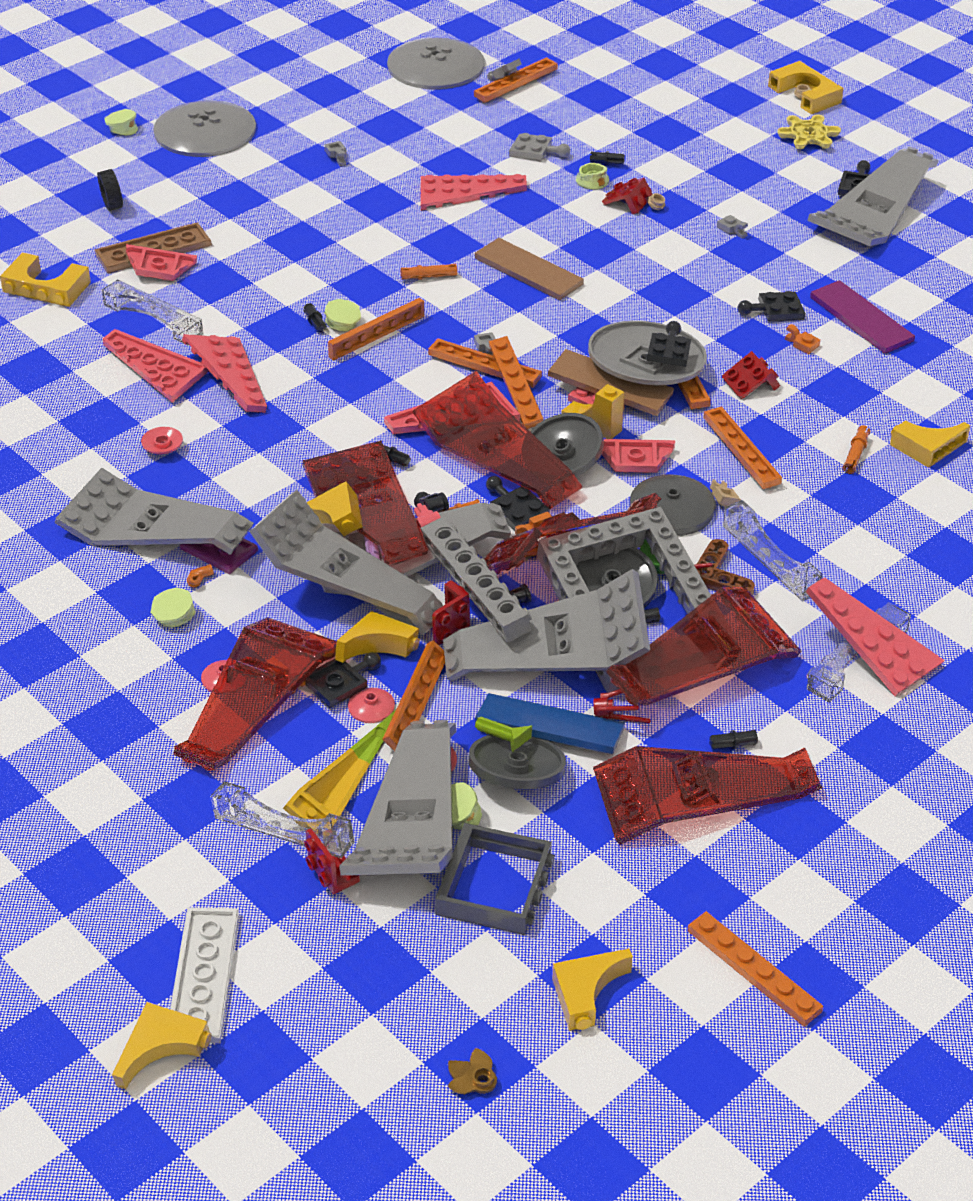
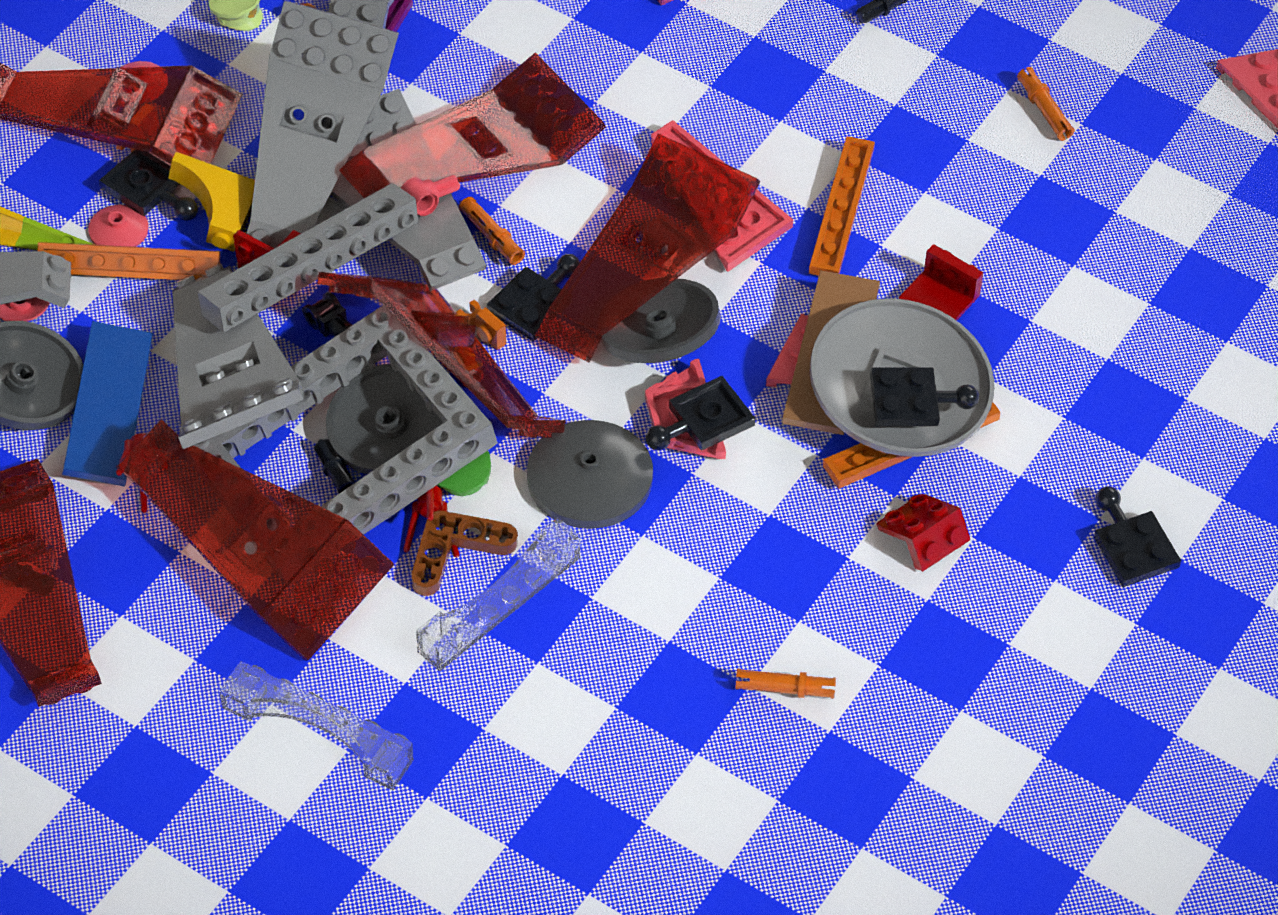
camera: 75 degrees right, 10 degrees up
yellow arch [307,481,363,536] -> none
yellowish green hat [324,299,361,331] -> none
orange plate [328,298,425,361] -> none
black axle [372,442,411,466] -> none
black connector [414,491,449,512] -> none
light grey plate [474,332,496,356] -> none
medium nougat tile [475,238,584,300] -> none
lime piece [475,717,533,752] -> none
orange plate [489,336,543,429] -> none
yellow arch [561,384,624,439] -> none
orange plate [703,406,782,489] -> none
black axle [709,729,758,749] -> none
tan plate [710,479,741,507] -> none
orange plate [785,324,821,355] -> none
coral wing [805,577,945,696] -> none
magenta tile [810,280,915,354] -> none
yellow arch [890,420,971,468] -> none
none -> black plate [646,376,755,451]
none -> red bracket [899,244,984,321]

